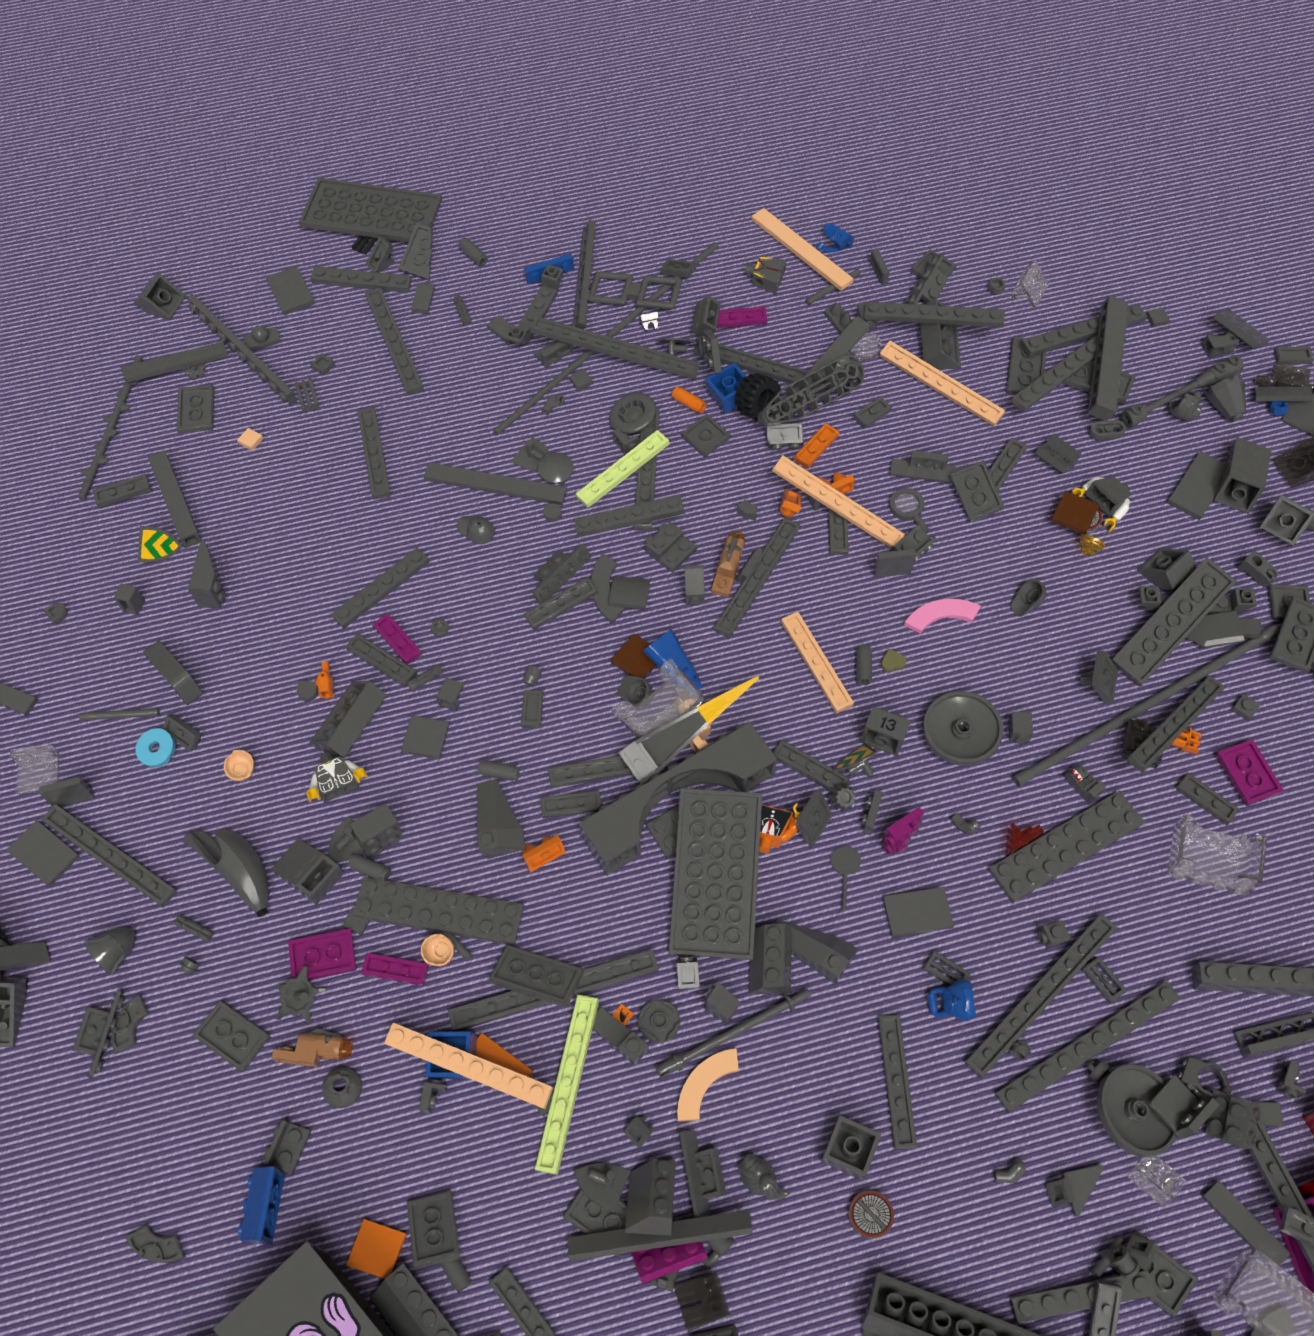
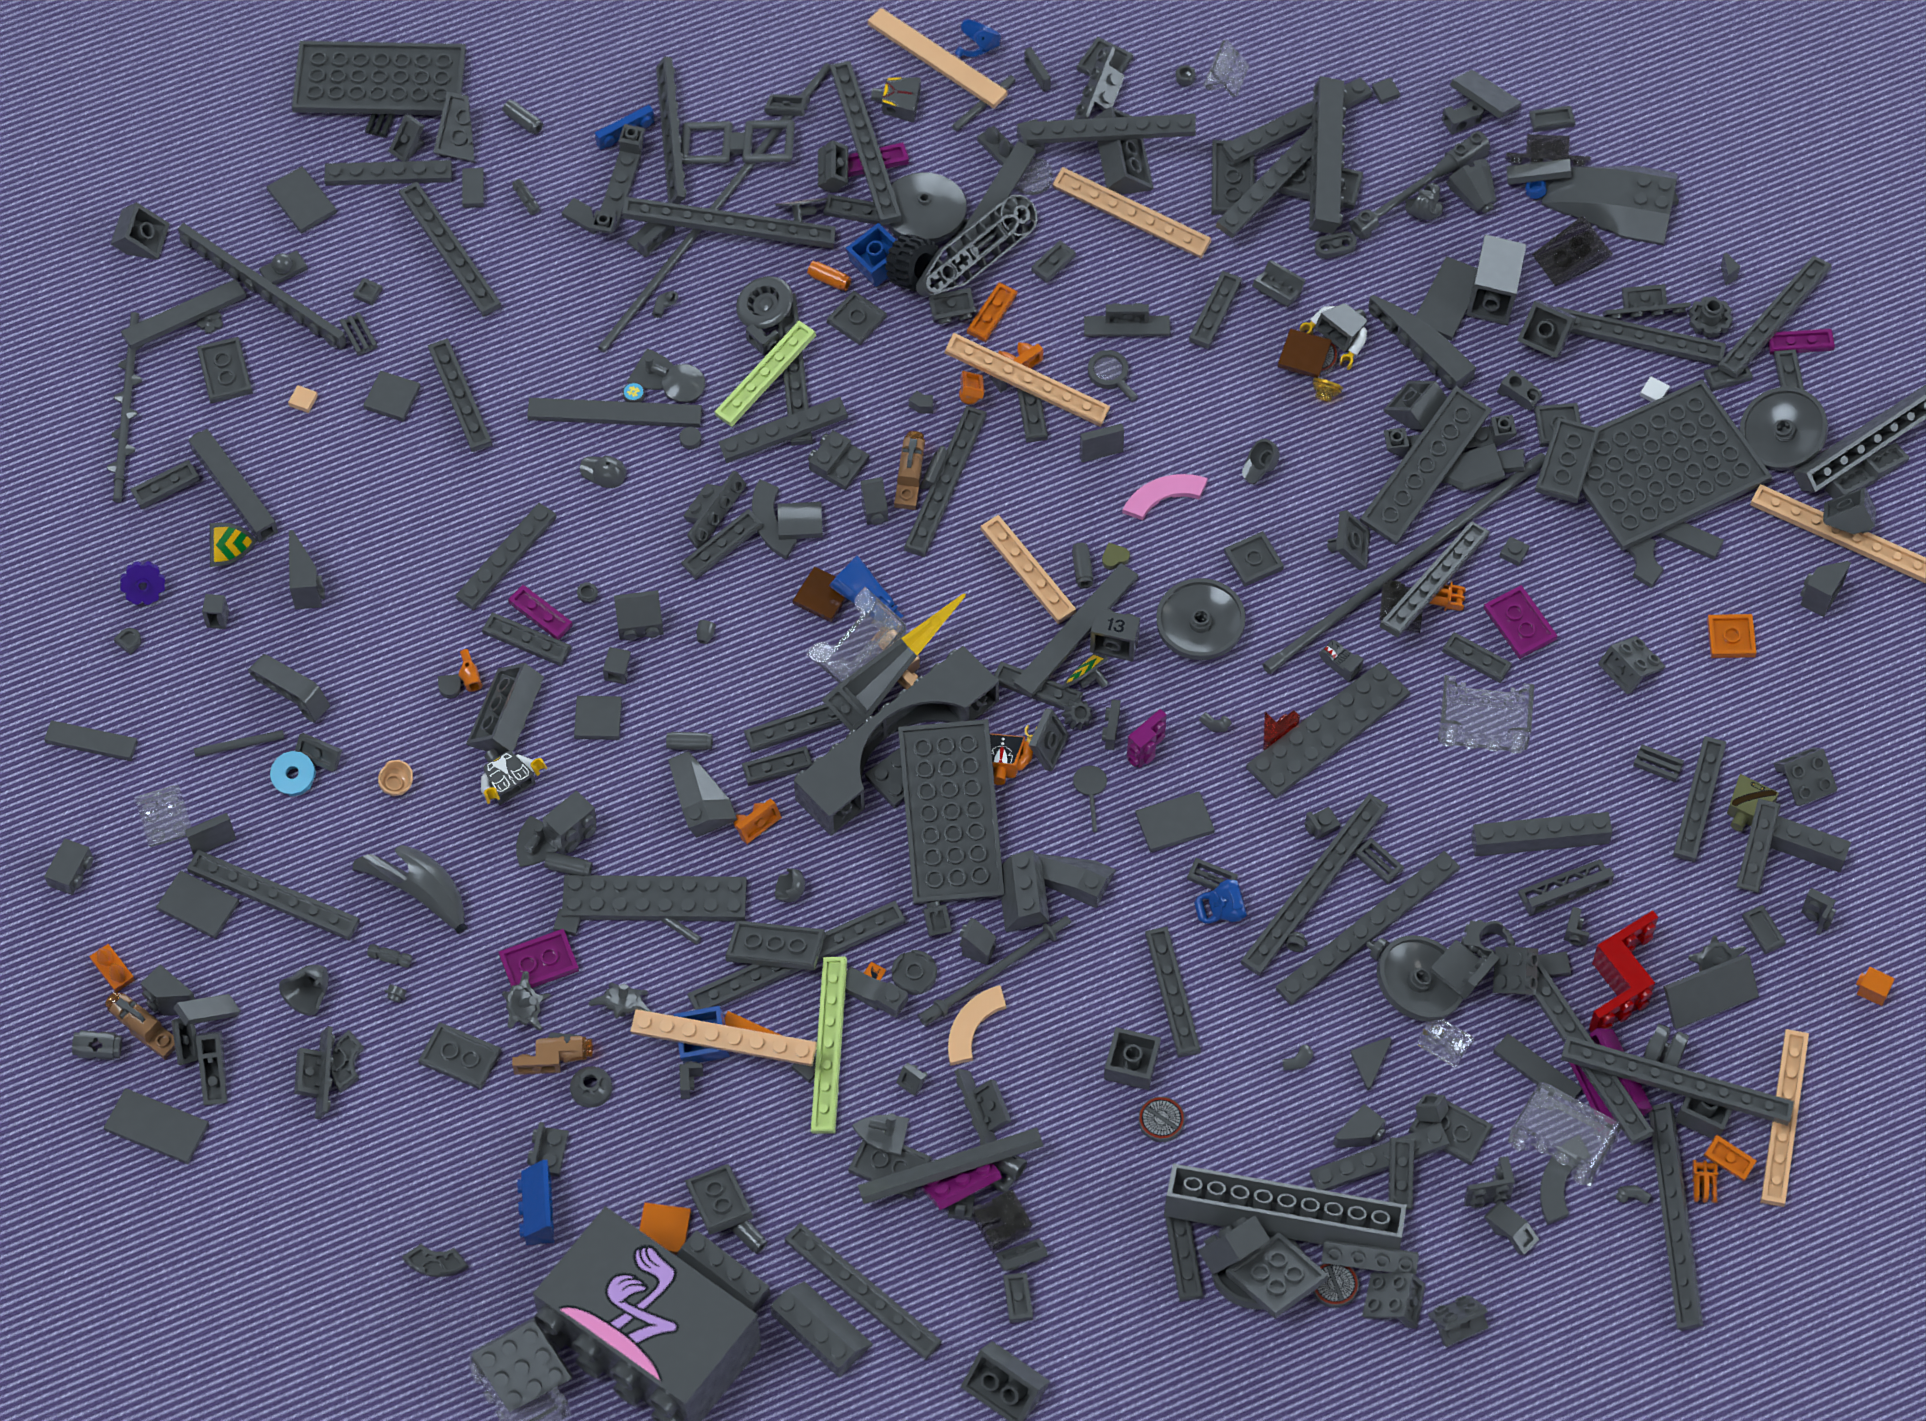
camera: 10 degrees left, 0 degrees up
dark grey slope [270,839,344,905] -> none
magenta plate [361,953,429,986] -> none
dark grey axle [407,665,443,691] -> none
light nougat hair [421,934,454,966] -> none
dark grey tile [521,690,544,728] -> none
dark grey tile [569,369,593,391] -> none
dark grey cap [617,675,653,706] -> none
dark grey slope [625,1159,676,1236] -> none
tile [639,312,658,331] -> none
dark grey plate [696,329,722,373] -> none
dark grey hair [738,1153,789,1200] -> none
dark grey bracket [891,525,937,563] -> none
dark grey tile [950,460,1005,523] -> none
dark grey brick [1008,712,1033,744] -> none
dark grey plate [1046,1178,1075,1207] -> none
dark grey piece [1092,1237,1140,1279] -> none
none -> dark purple plant [120,561,165,605]
none -> dark grey tile [363,370,421,422]
none -> dark grey piece [588,983,651,1019]
none -> dark grey slope [614,590,664,640]
none -> tile [623,382,645,402]
none -> dark grey hair [775,868,805,903]
none -> dark grey plate [830,61,902,225]
none -> dark grey dish [886,172,967,243]
none -> dark grey tile [1014,563,1138,698]
none -> dark grey tile [1224,531,1284,587]
none -> dark grey slope [1333,1104,1386,1148]
none -> dark grey slope [1368,295,1476,390]

